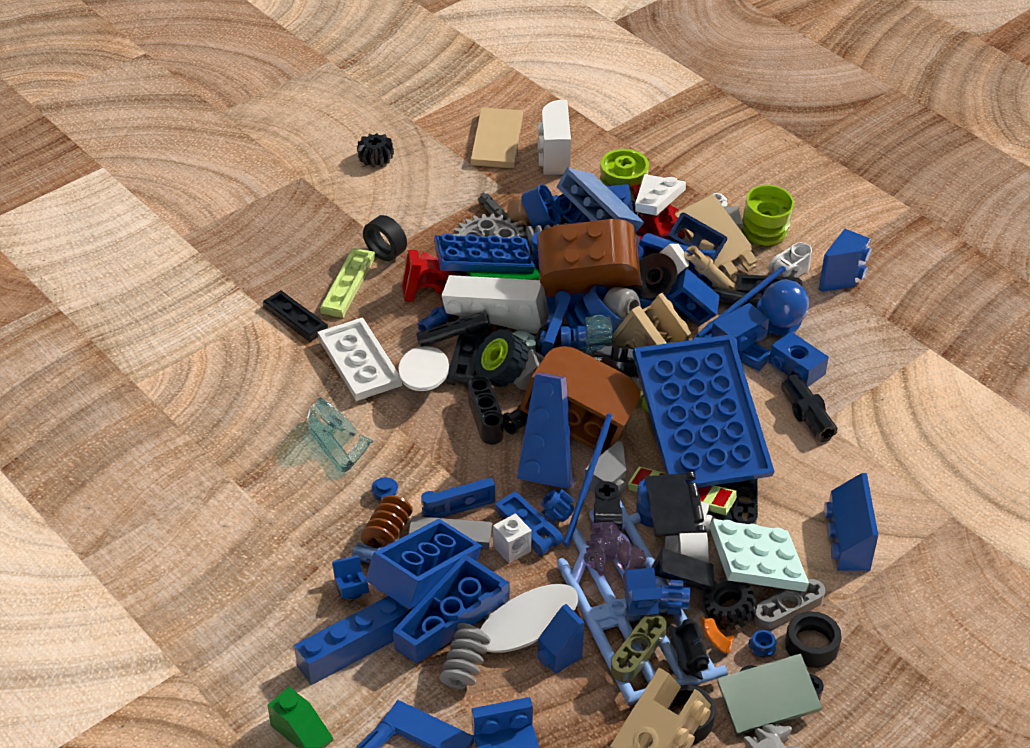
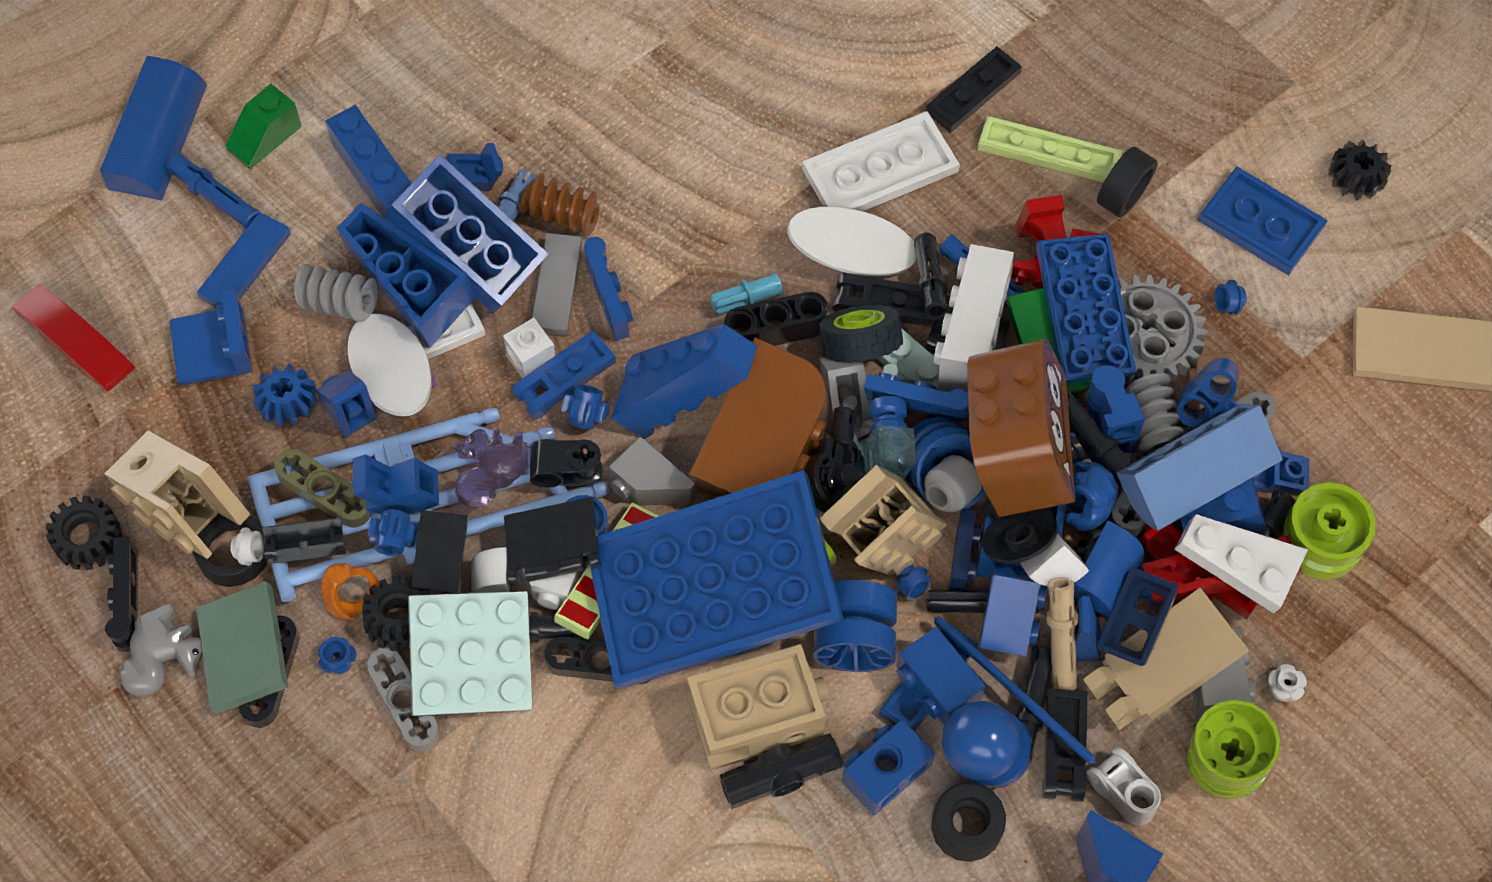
camera: 90 degrees right, 20 degrees up
clear light blue piece [307,397,374,472] -> none
blue plate [371,477,398,501] -> none
dark grey axle [478,192,507,220] -> none
white brick [537,100,571,175] -> none
blue axle [563,413,613,547] -> none
black tyre [785,611,842,667] -> none
blue slope [824,473,878,571] -> none
none -> white plate [231,528,264,566]
none -> blue gear [253,363,317,428]
none -> tan torso [687,644,829,771]
none -> medium azure axle [710,273,783,314]
none -> black tyre [931,782,1006,862]
none -> blue tile [1198,166,1328,276]
none -> blue plate [1214,279,1247,315]

